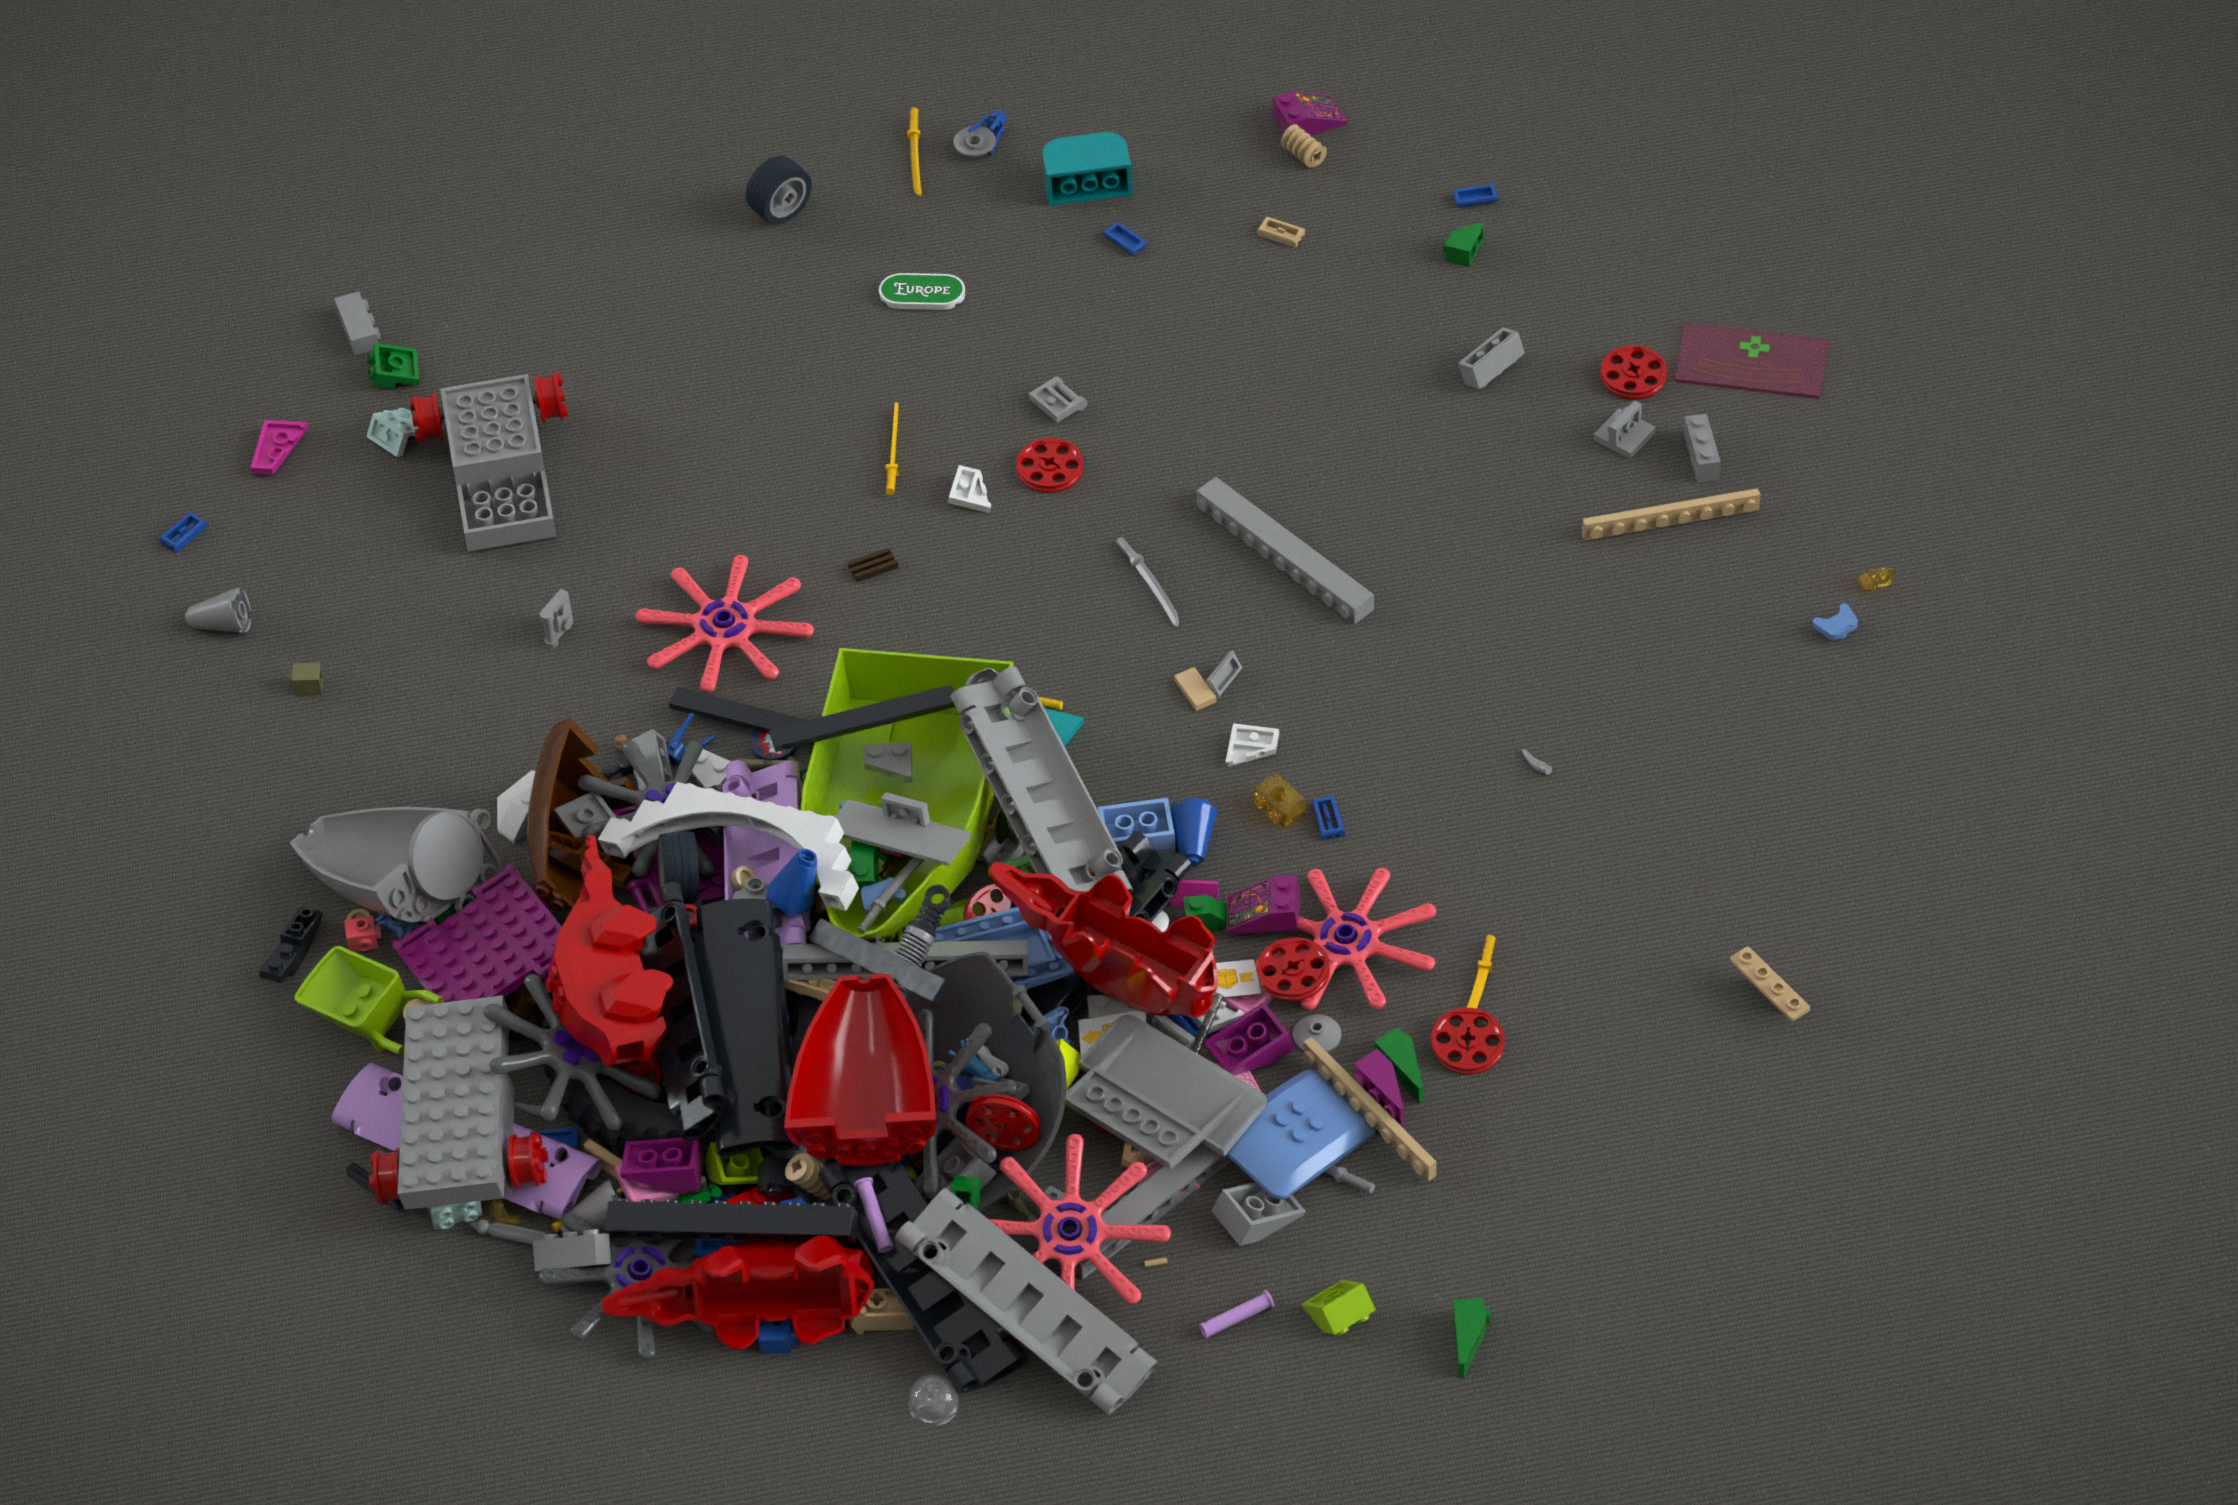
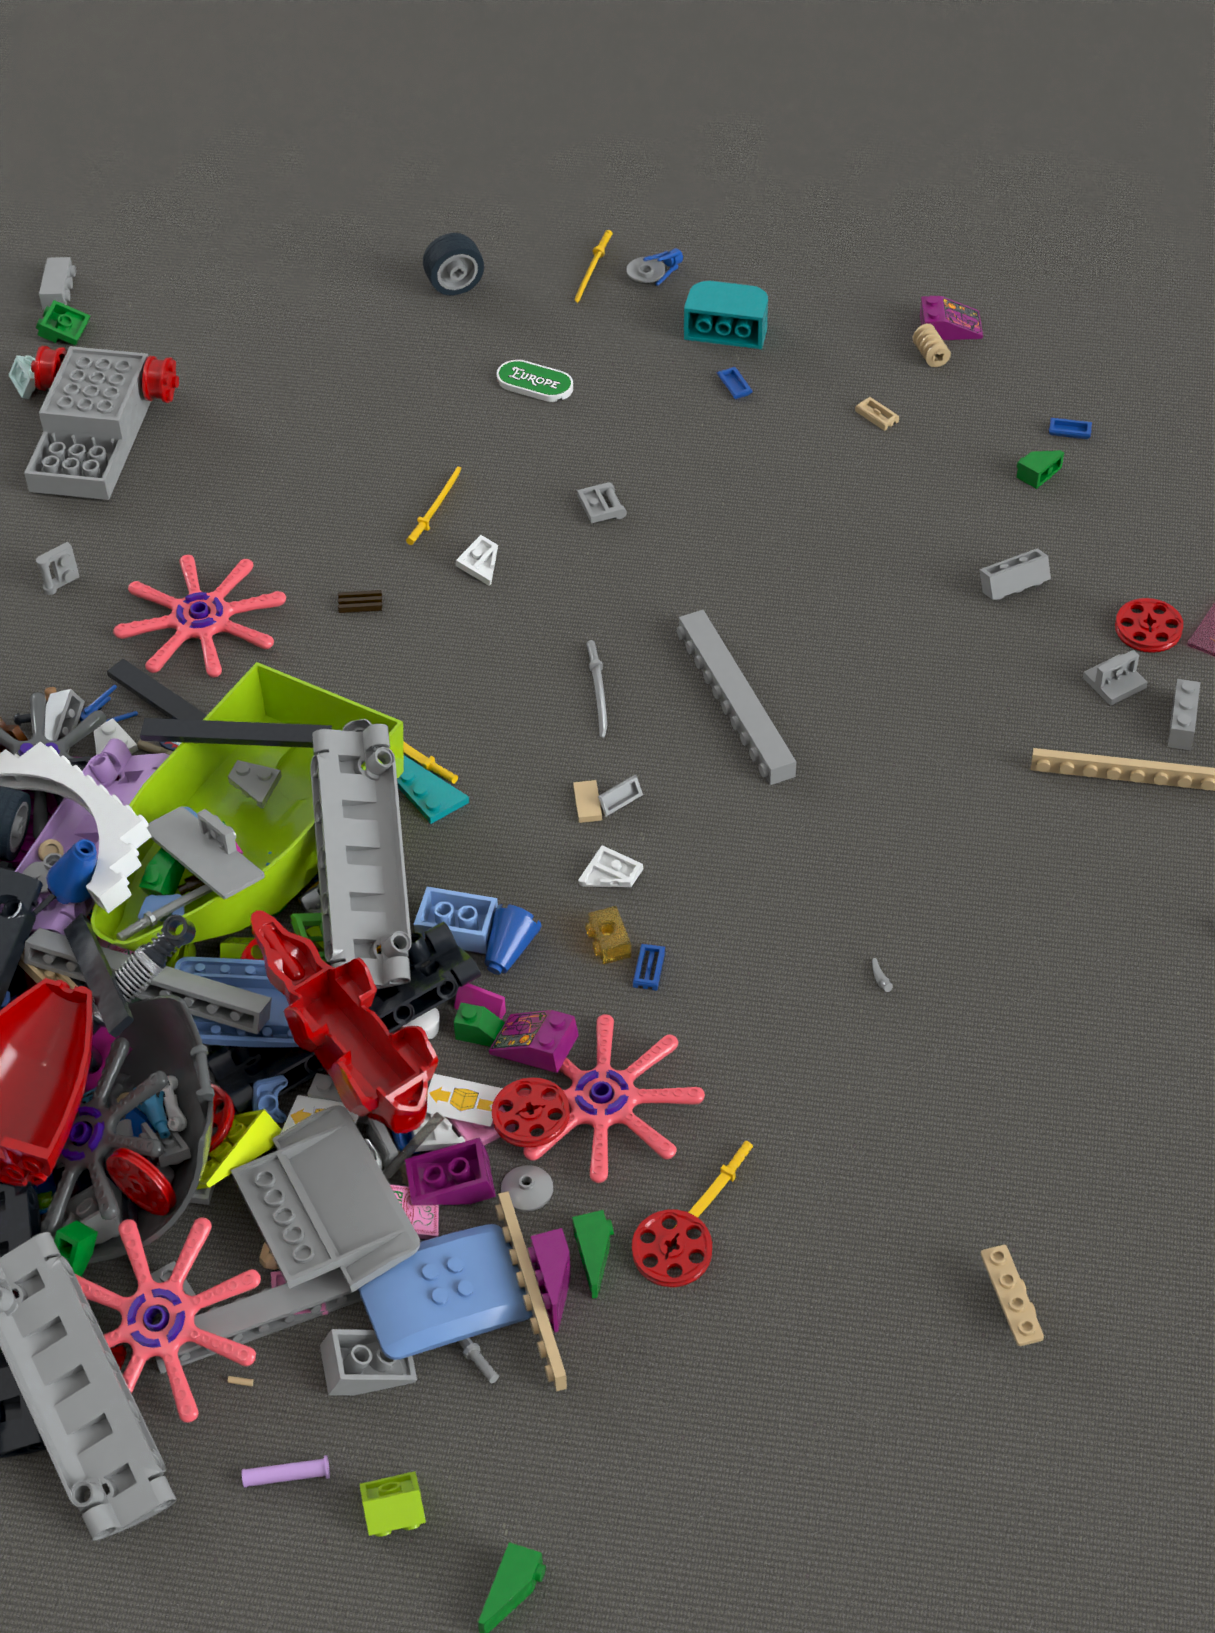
camera: 20 degrees right, 0 degrees up
red wedge [1016,438,1083,493] -> none

